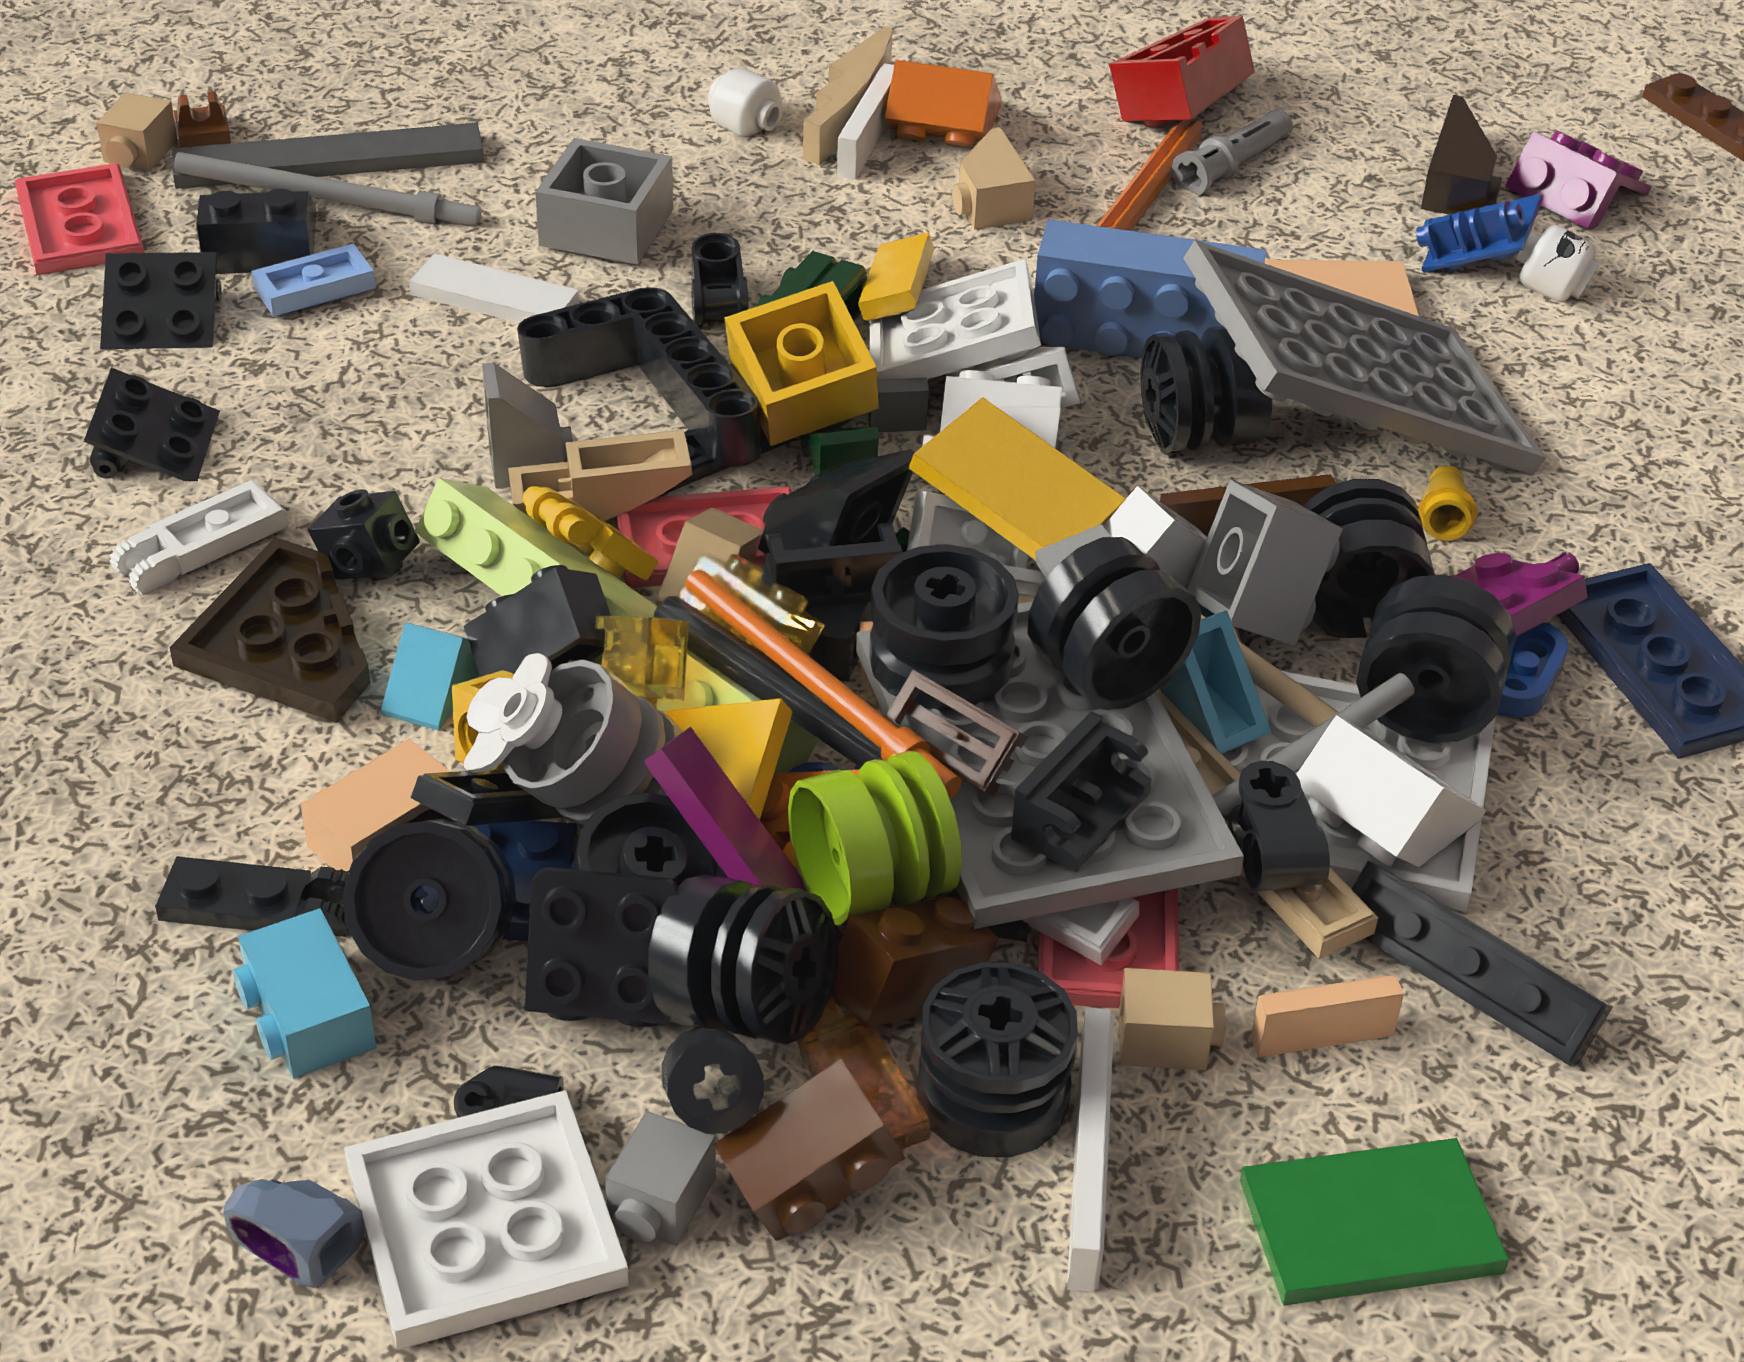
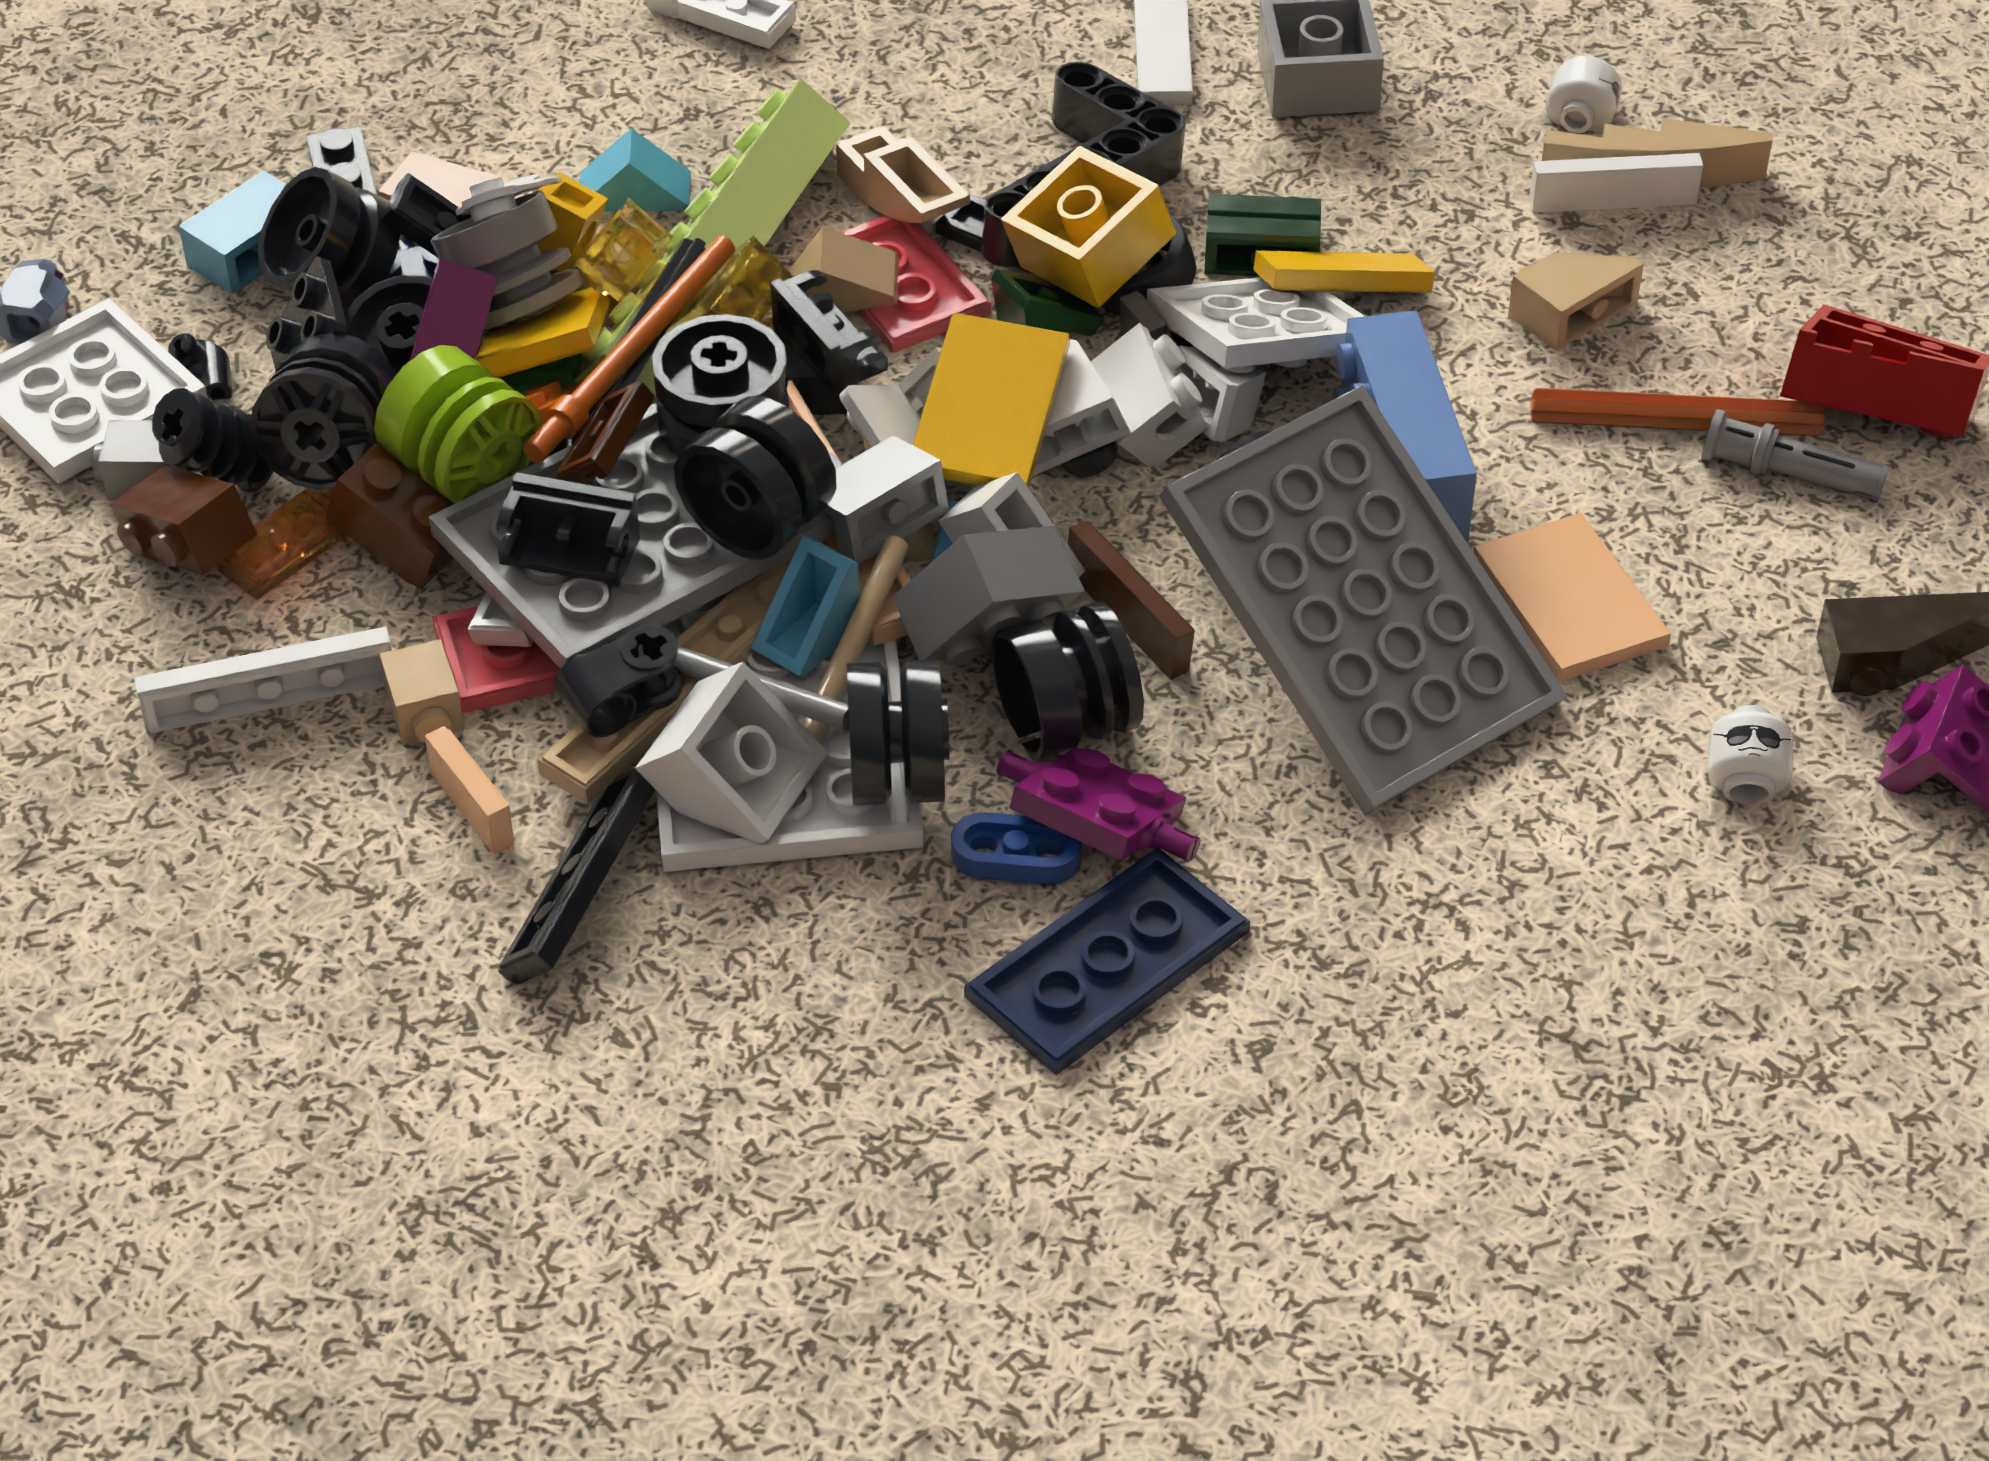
camera: 70 degrees right, 5 degrees up
dark brown plate [169,537,371,723] -> none
black brick [307,489,420,581] -> none
black brick [464,565,621,677] -> none
light grey slope [482,363,573,488] -> none
yellow plate [523,486,659,581] -> none
black piece [691,232,749,327] -> none
black slope [757,449,915,554] -> none
orange slope [885,59,1002,148] -> none
black wheel [918,962,1078,1158] -> none
green tile [1240,1138,1509,1306] -> none
blue hinge [1416,194,1543,272] -> none
yellow cone [1418,466,1478,541] -> none

